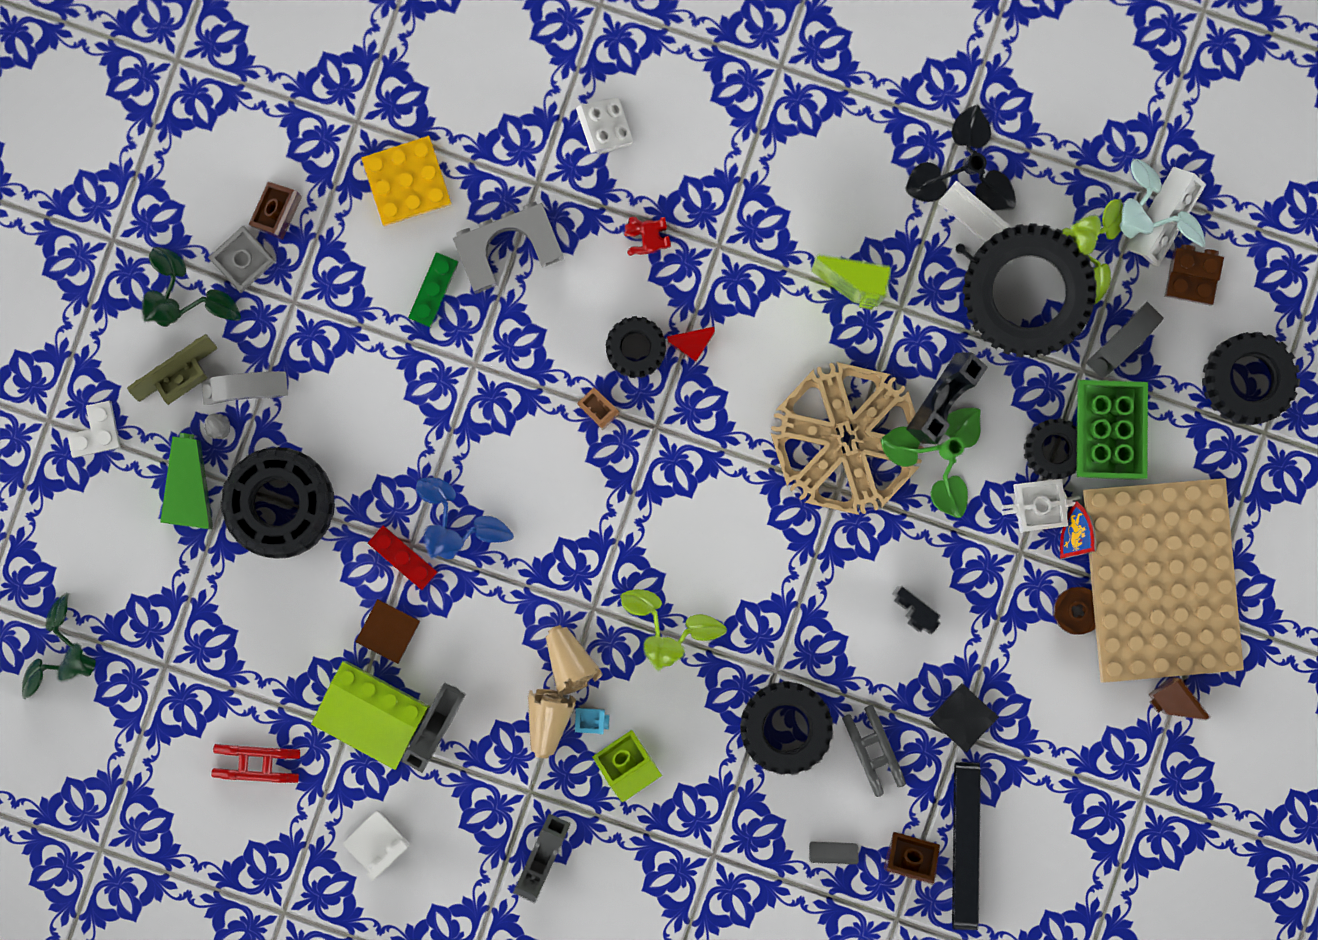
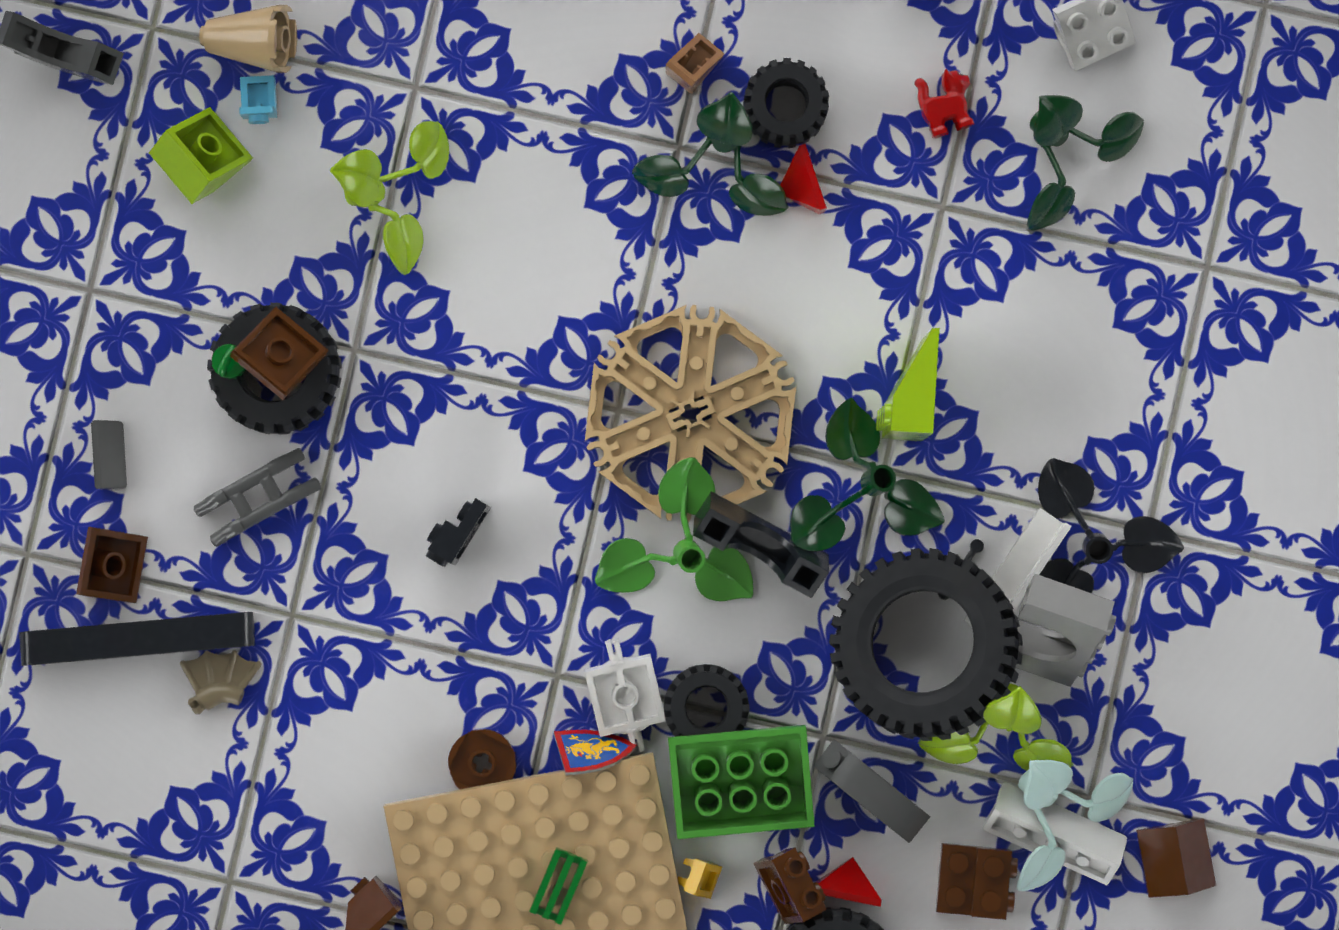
camera: 85 degrees right, 0 degrees up
tan cone [546,625,602,695] -> none
black brick [929,683,999,753] -> none
none -> dark tan arm [180,650,262,714]
none -> green tile [211,344,246,379]
none -> reddish brown tile [230,307,329,400]
none -> green tile [529,847,588,925]
none -> dark green plant [632,92,789,216]
none -> yellow tile [677,858,722,899]
none -> reddish brown plate [753,847,827,924]
none -> dark green plant [790,398,945,552]
none -> red slope [816,857,882,907]
none -> light grey arch [1015,574,1116,687]
none -> dark green plant [1027,95,1144,231]
none -> reddish brown slope [1136,818,1216,898]

